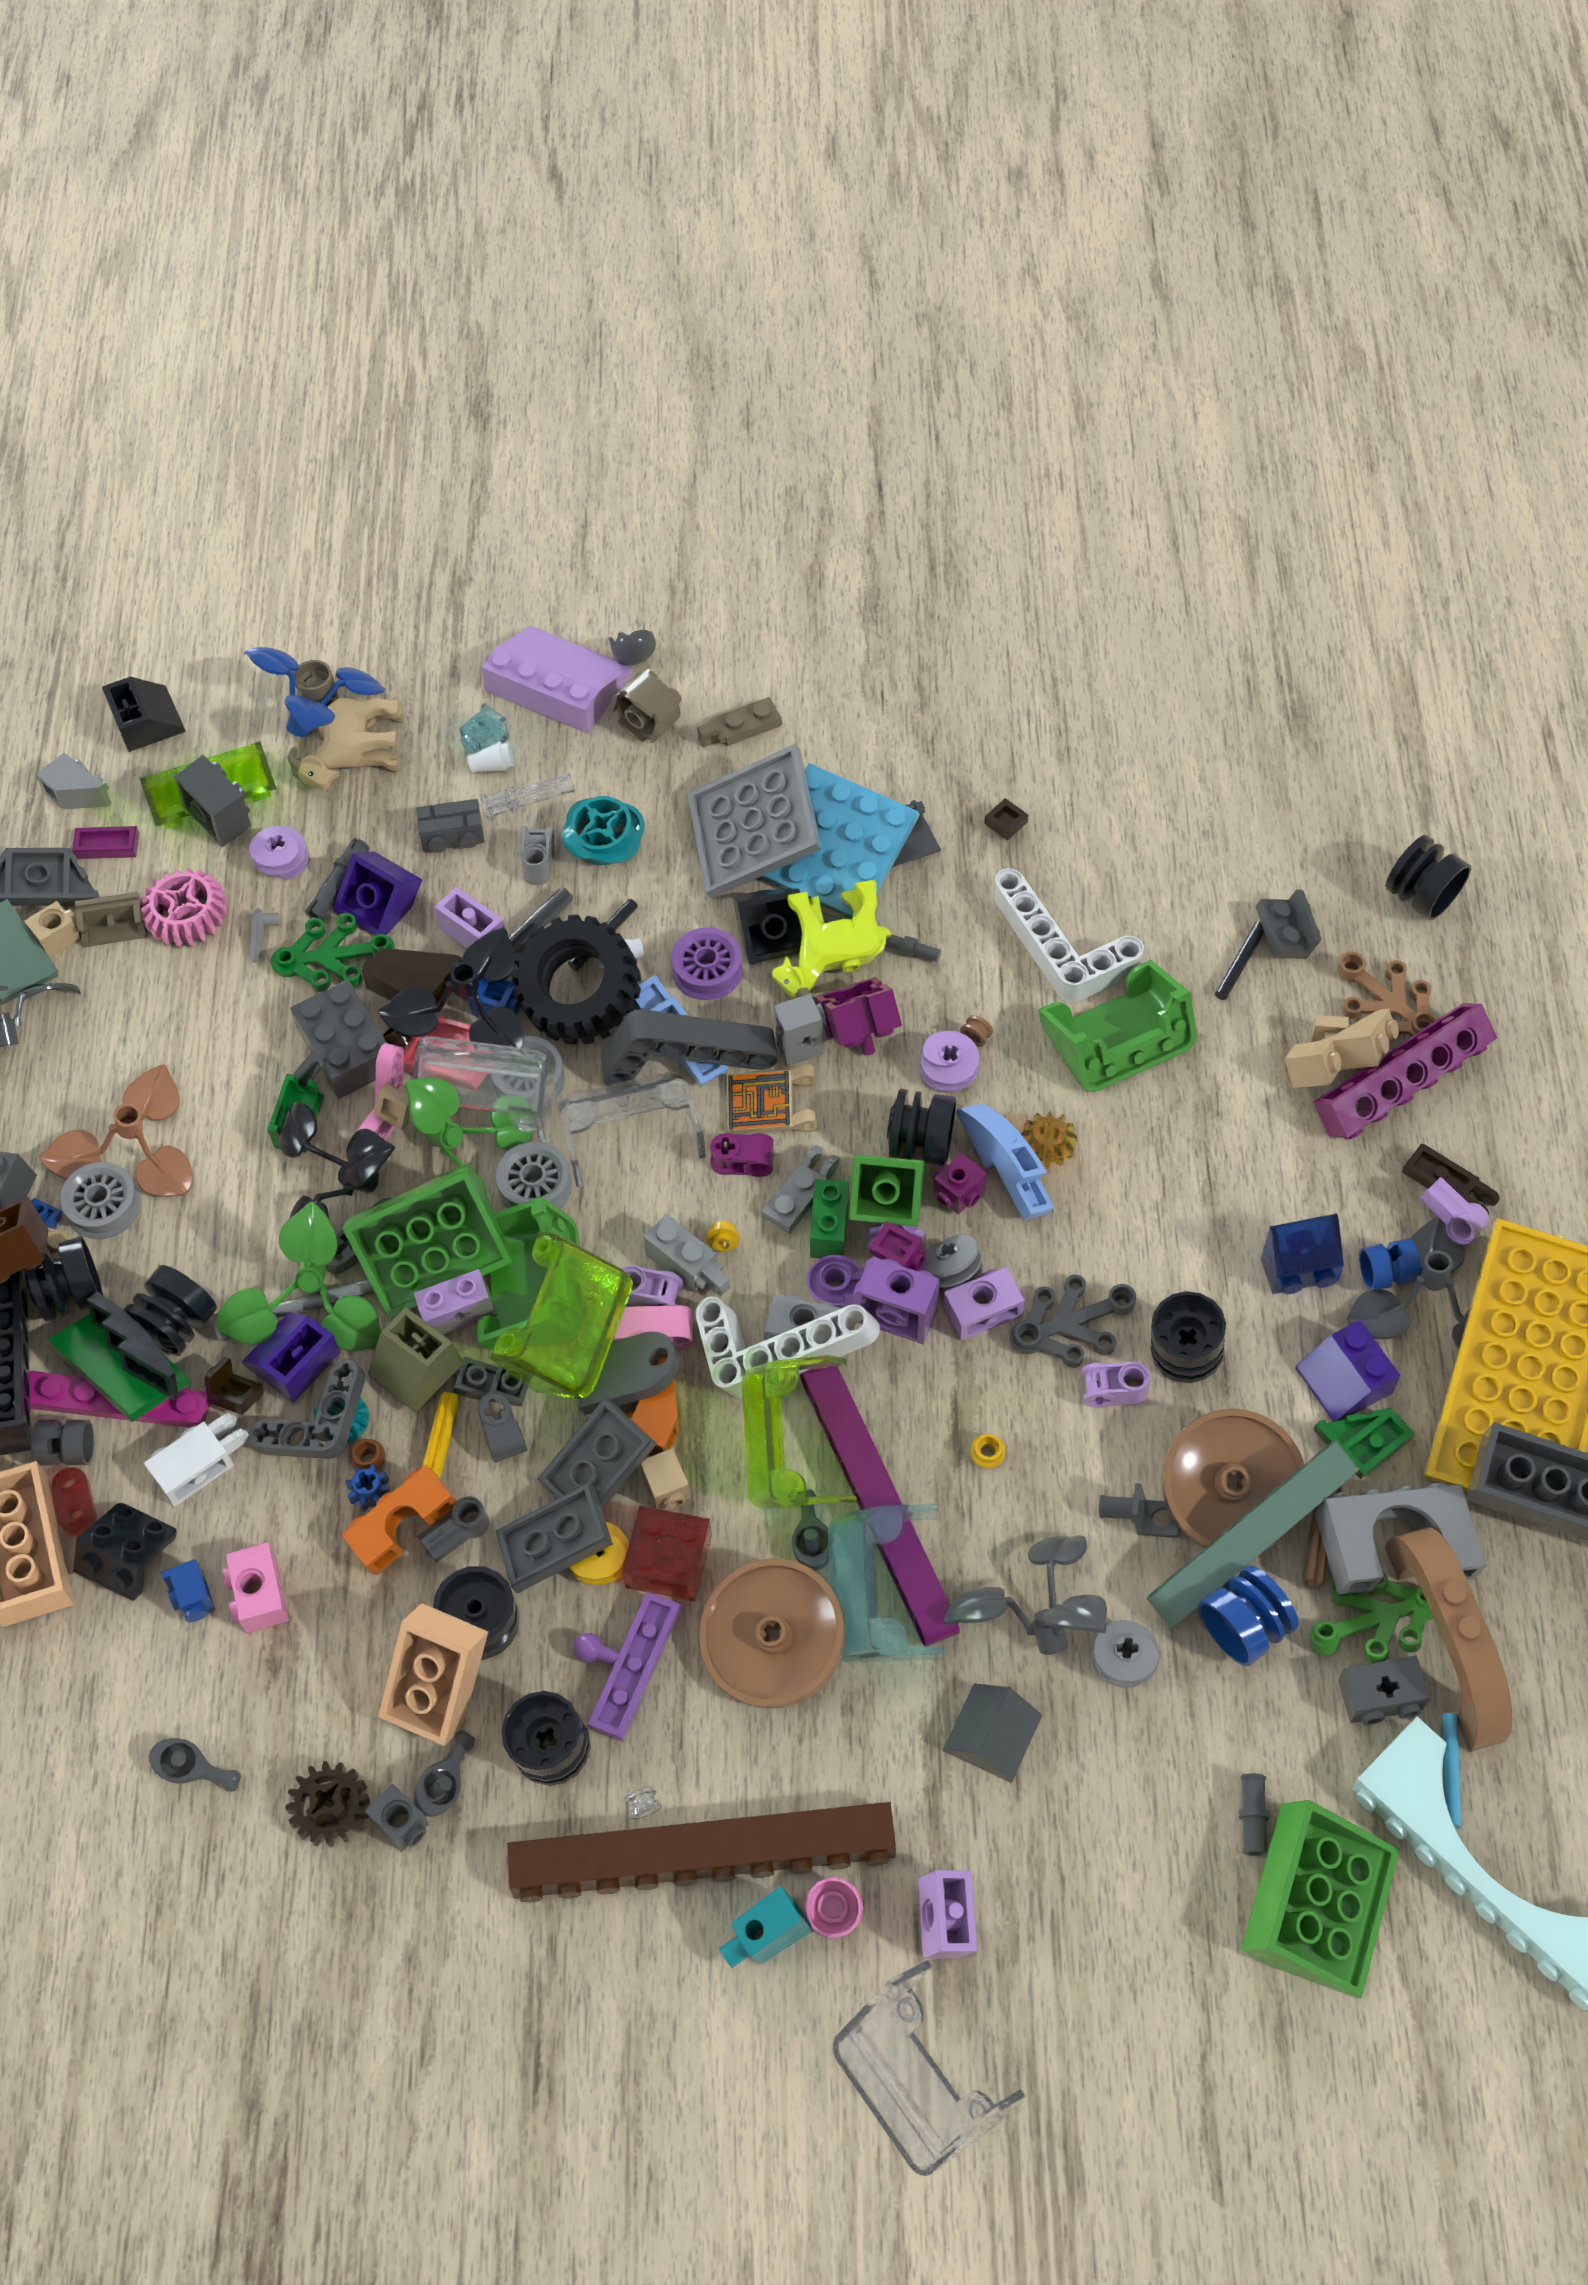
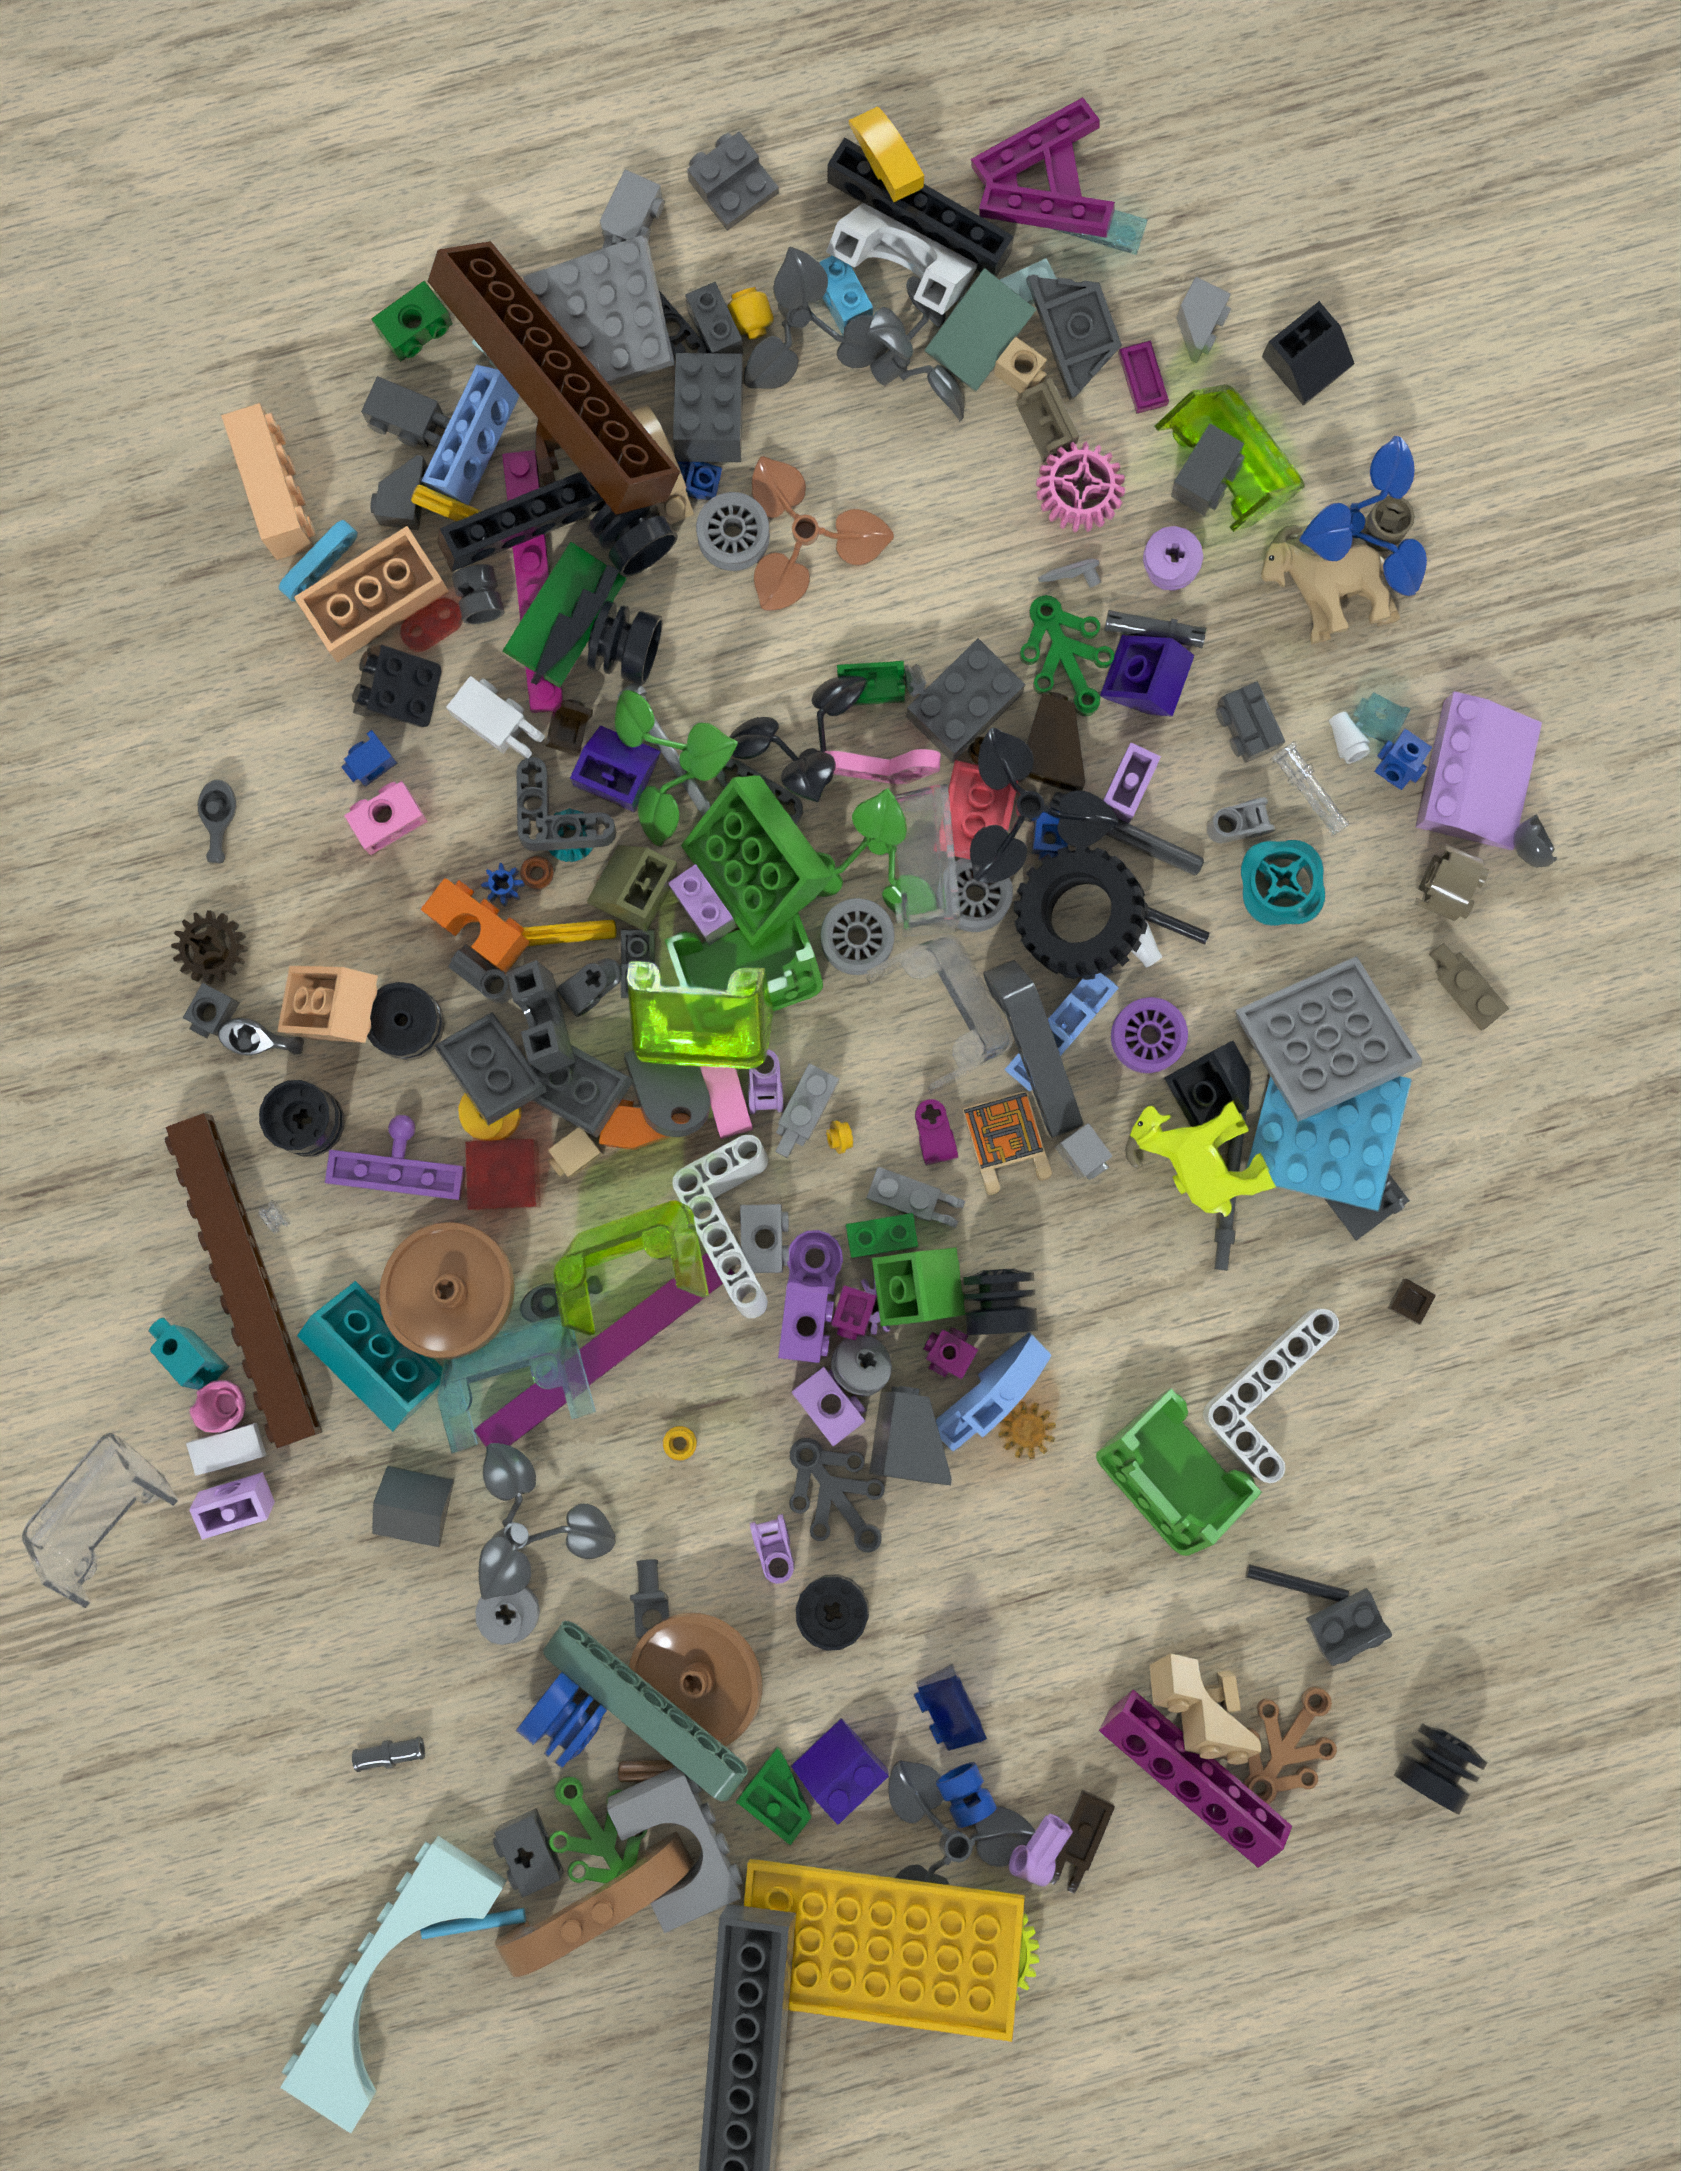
camera: 70 degrees right, 25 degrees up
tan tile [374,1083,410,1130] -> none
magenta brick [815,977,902,1055] -> none
lavender piece [920,1030,979,1092] -> none
medium nougat bush [960,1015,993,1047] -> none
bright green slope [1241,1800,1400,1998] -> none
none -> white slope [186,1423,266,1476]
none -> teal slope [297,1281,451,1432]
none -> dark grey arch [506,960,575,1074]
none -> dark grey slope [869,1386,952,1486]
none -> blue brick [1374,729,1432,790]

